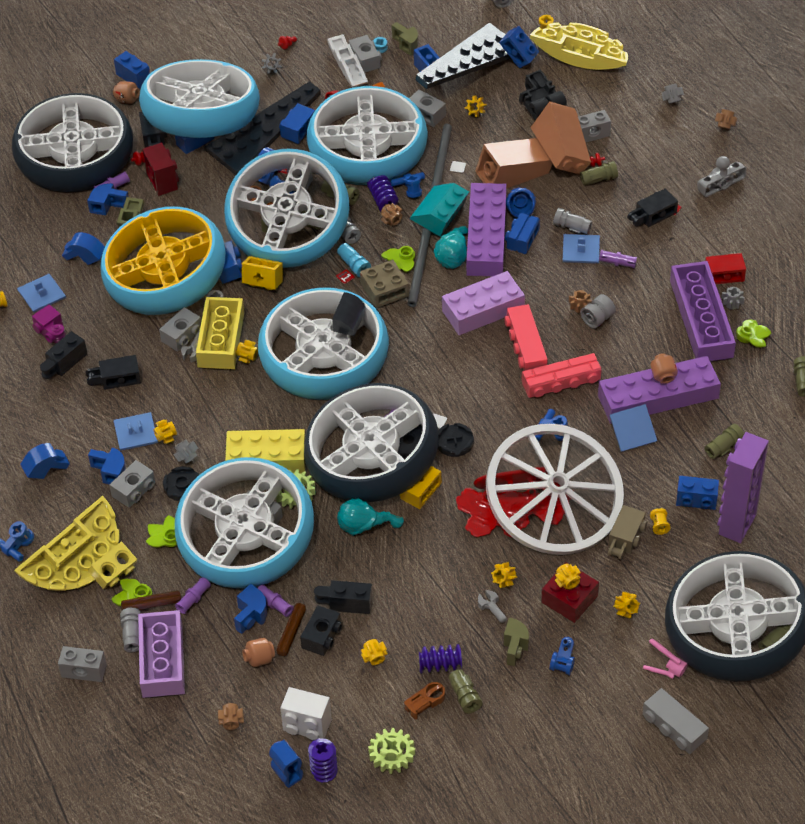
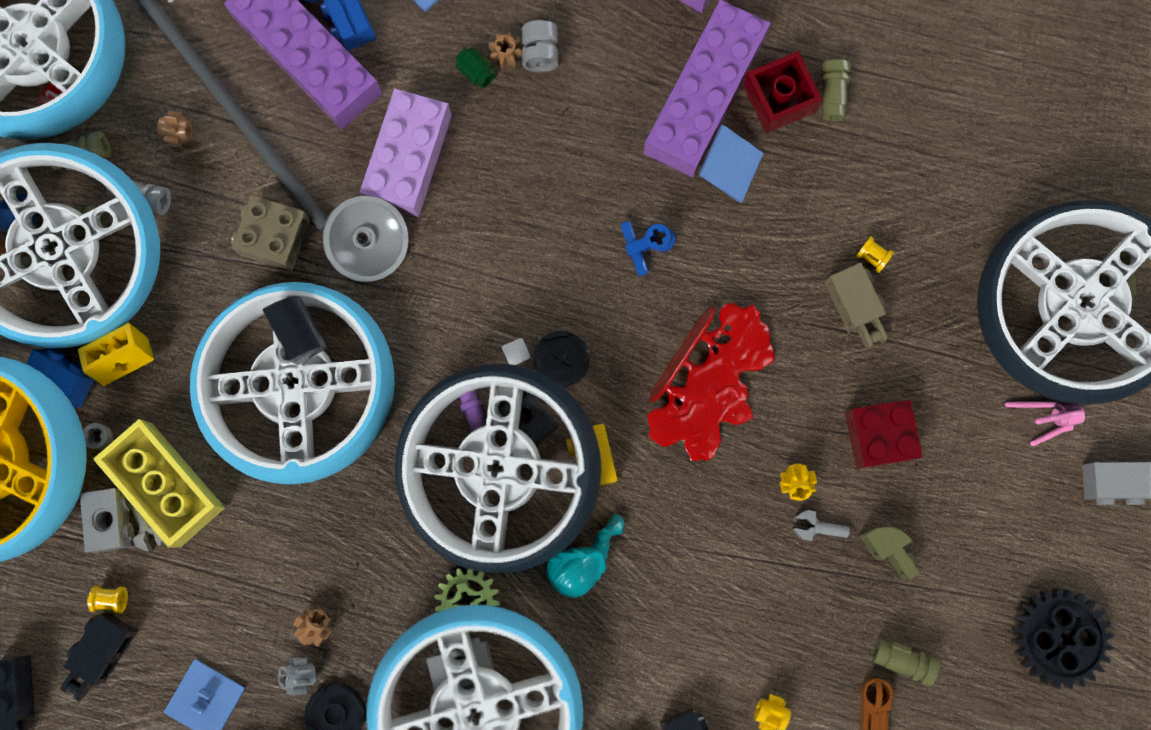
camera: 45 degrees left, 30 degrees up
yellow gear [153,420,177,444] -> none
light yellow brick [225,429,305,474] -> none
yellow gear [236,340,258,363] -> none
black brick [314,580,373,614] -> none
red sticker [336,269,355,284] -> none
medium azure axle [337,243,371,277] -> none
dark purple piece [367,175,399,212] -> none
lime plate [381,246,415,272] -> none
blue piece [390,172,425,198] -> none
teal slope [410,183,469,237] -> none
dark purple piece [419,644,462,673] -> none
teal hair [434,226,468,269] -> none
white wheel [486,424,624,555] -> none
coral brick [504,304,547,371] -> none
coral brick [522,353,601,398] -> none
blue piece [549,637,575,675] -> none
yellow gear [555,564,581,589] -> none
yellow gear [613,592,640,618] -> none
nougat head [650,354,678,384] -> none
blue brick [676,476,719,510] -> none
medium lavender brick [717,432,769,543] -> none
none -> yellow bush [87,585,128,614]
none -> medium nougat gear [293,608,332,647]
none -> light grey dish [322,196,408,282]
none -> dark green brick [456,47,497,89]
none -> dark red brick [743,51,822,134]
none -> black gear [1011,589,1114,689]

